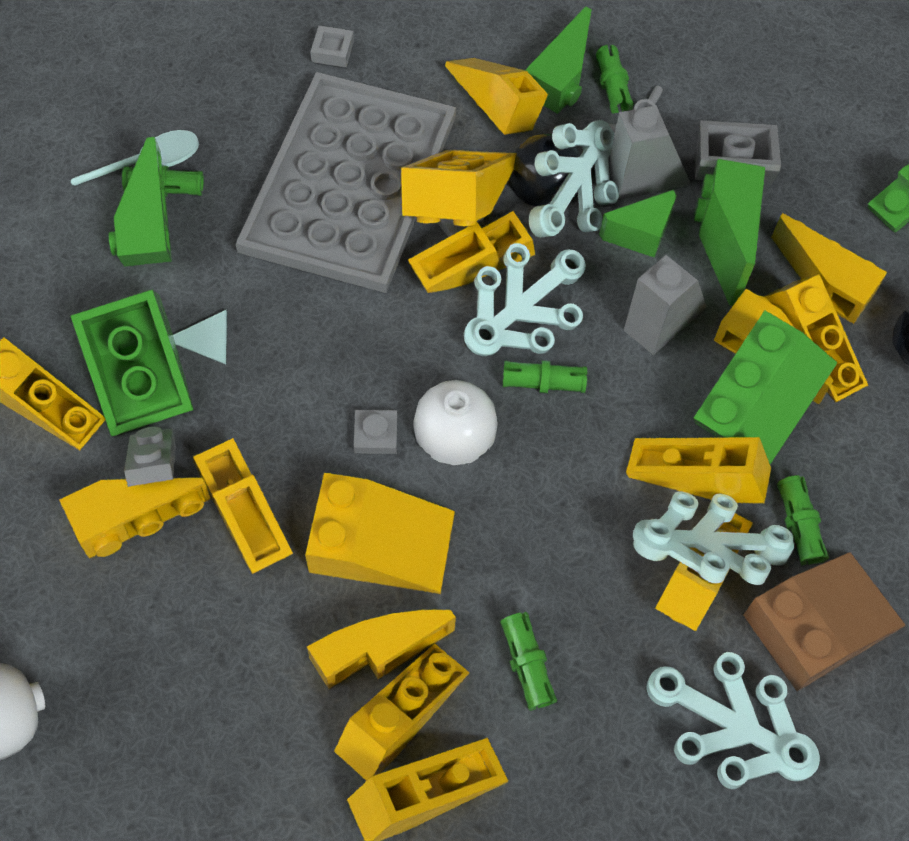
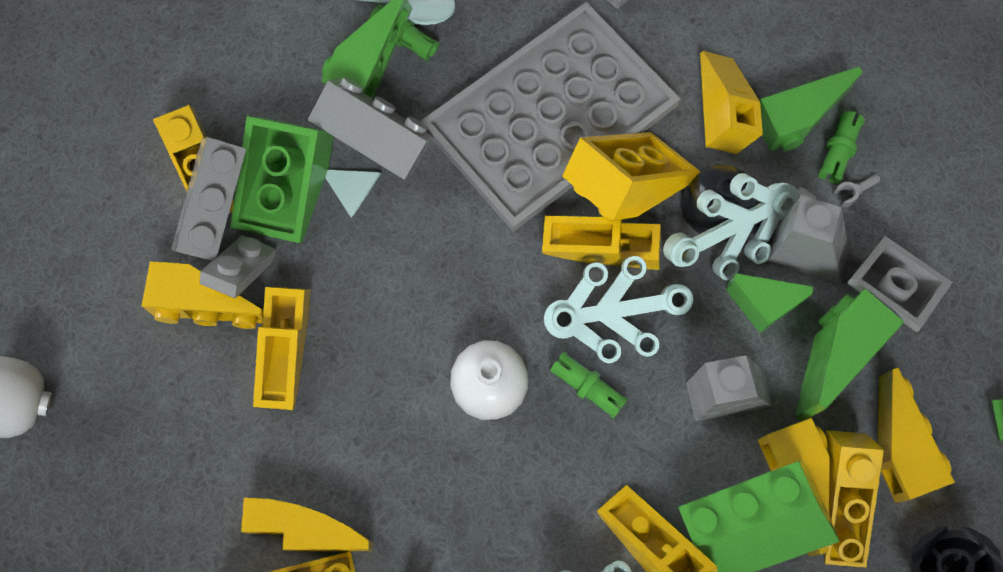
camera: 35 degrees right, 10 degrees up
yellow slope [305,473,455,594] -> none
light grey plate [354,410,397,454] -> none
none -> light grey brick [171,137,246,261]
none -> light grey brick [308,77,433,180]

